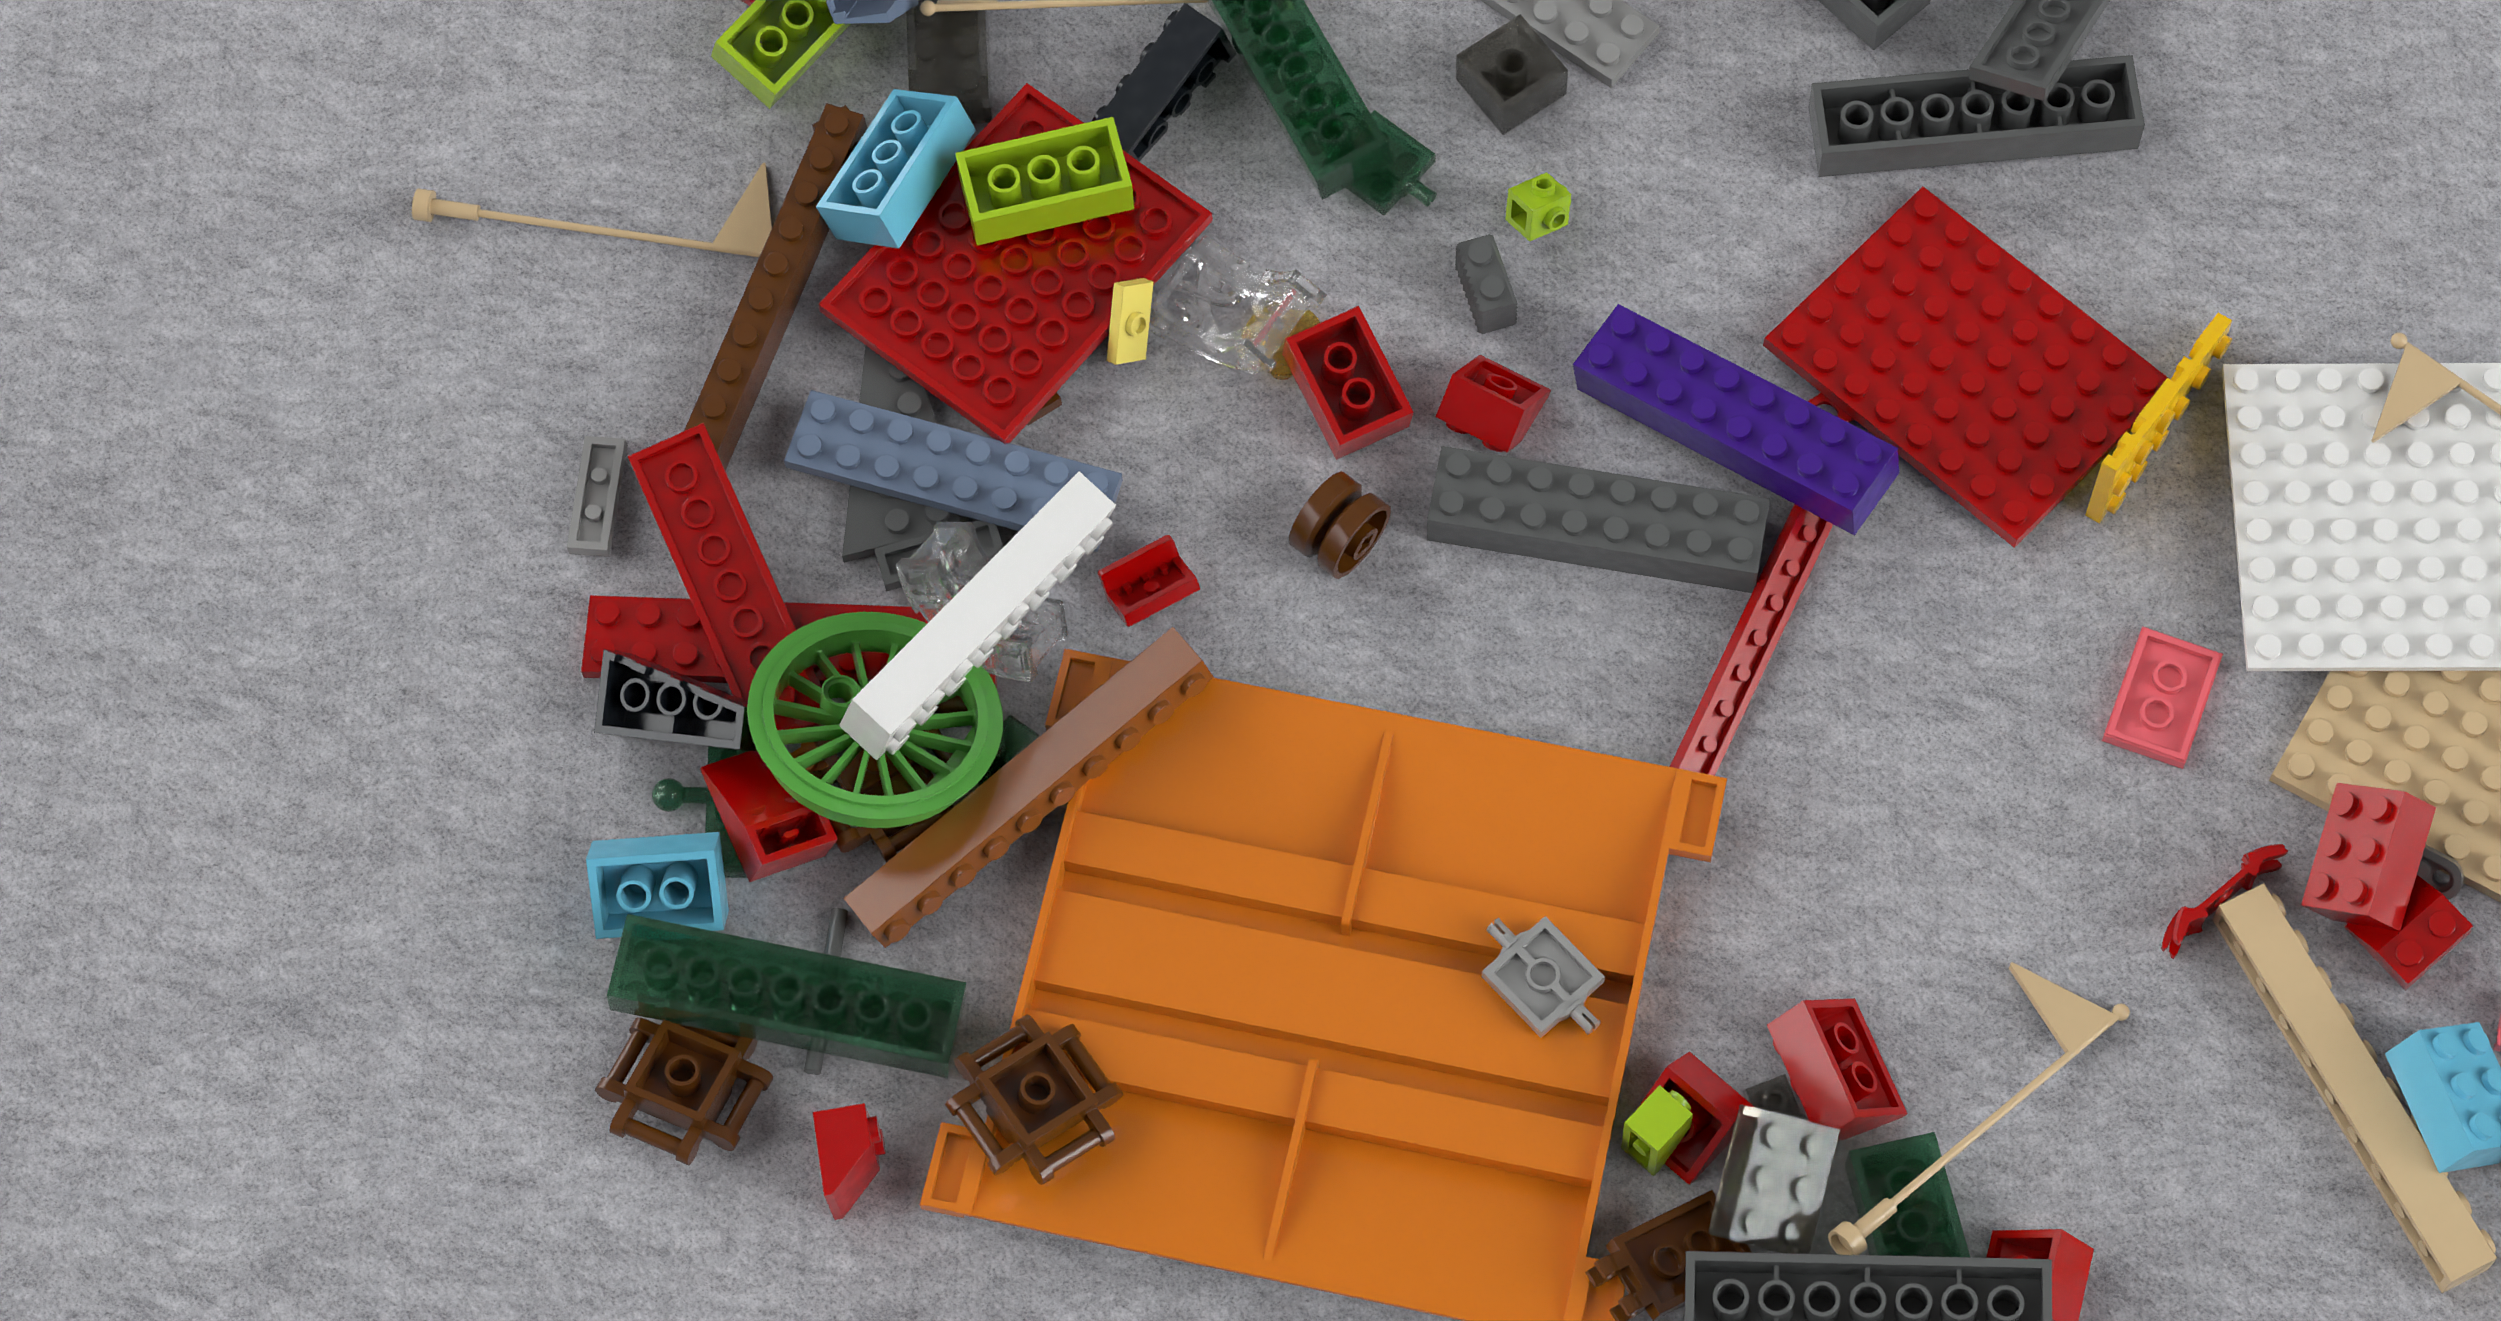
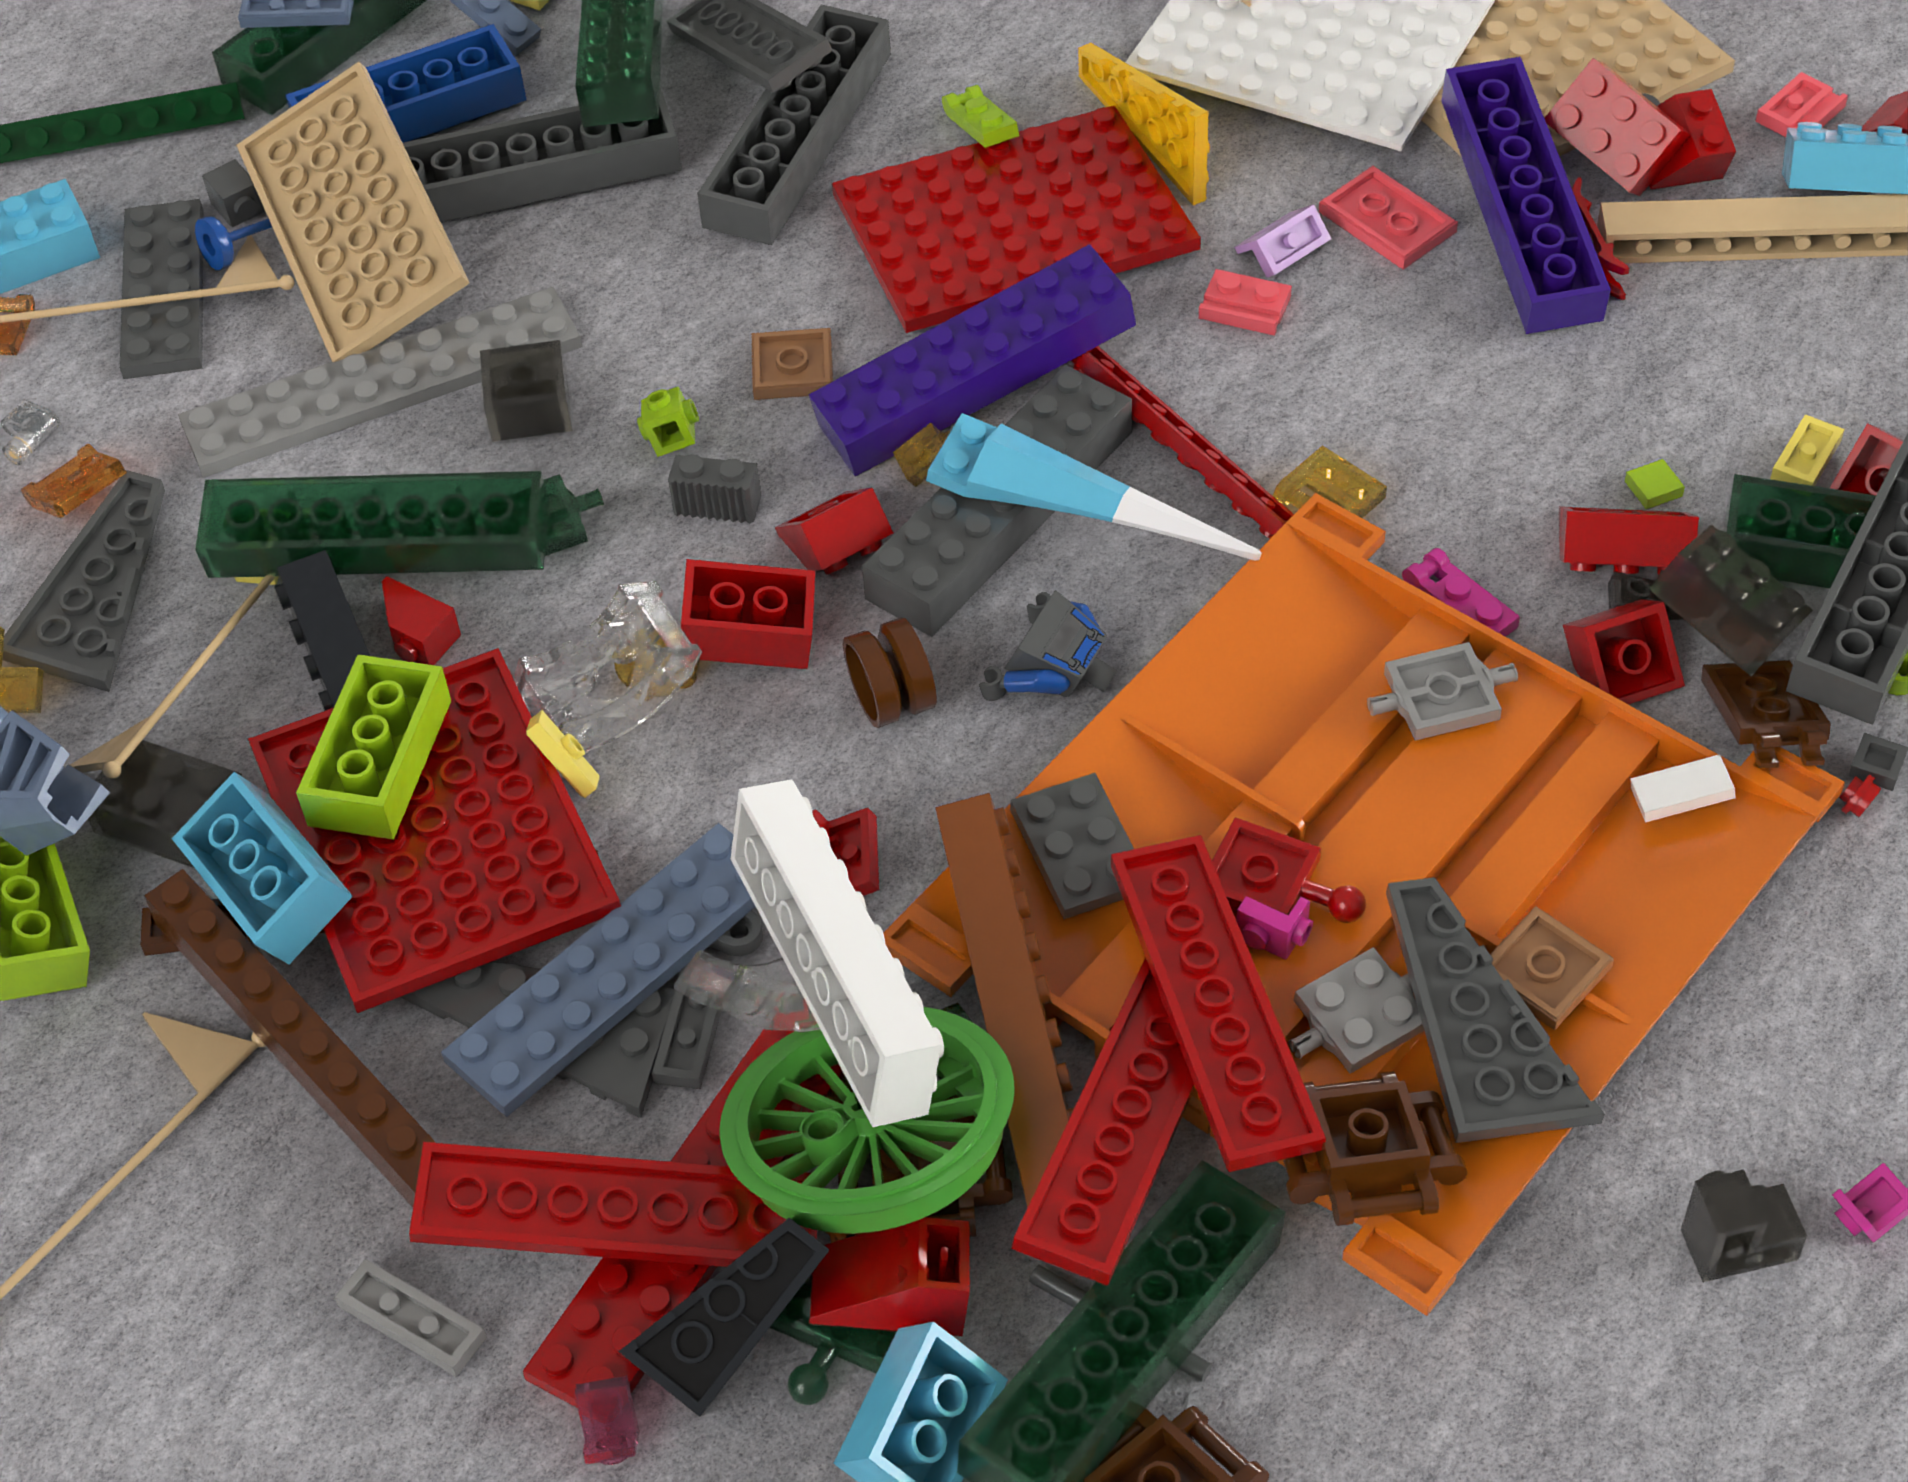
camera: 65 degrees left, 15 degrees down
red slope [813,1103,886,1220] -> none
lime slope [1621,1085,1693,1176] -> none
tan piece [1828,962,2130,1255] -> none
none -> red slope [381,576,461,665]
none -> clear pink bracket [574,1376,640,1465]
none -> medium nougat tile [751,328,833,400]
none -> clear yellow bracket [893,423,950,487]
none -> medium azure plate [926,413,1262,561]
none -> lime plate [942,84,1019,148]
none -> torso [979,590,1117,701]
none -> dark grey plate [1010,773,1134,920]
none -> red plate [1012,957,1195,1286]
none -> red plate [1111,835,1326,1172]
none -> coral plate [1199,269,1292,336]
none -> red plate [1212,817,1366,923]
none -> lavender panel [1234,204,1332,278]
none -> dark pink bracket [1236,896,1313,960]
none -> clear yellow plate [1273,445,1387,518]
none -> light grey plate [1288,947,1424,1074]
none -> dark grey wing [1386,877,1605,1143]
none -> dark pink plate [1402,548,1520,637]
none -> dark purple brick [1441,56,1611,334]
none -> medium nougat tile [1490,906,1614,1030]
none -> lime tile [1625,459,1685,510]
none -> white tile [1630,754,1736,823]
none -> light yellow plate [1770,414,1845,494]

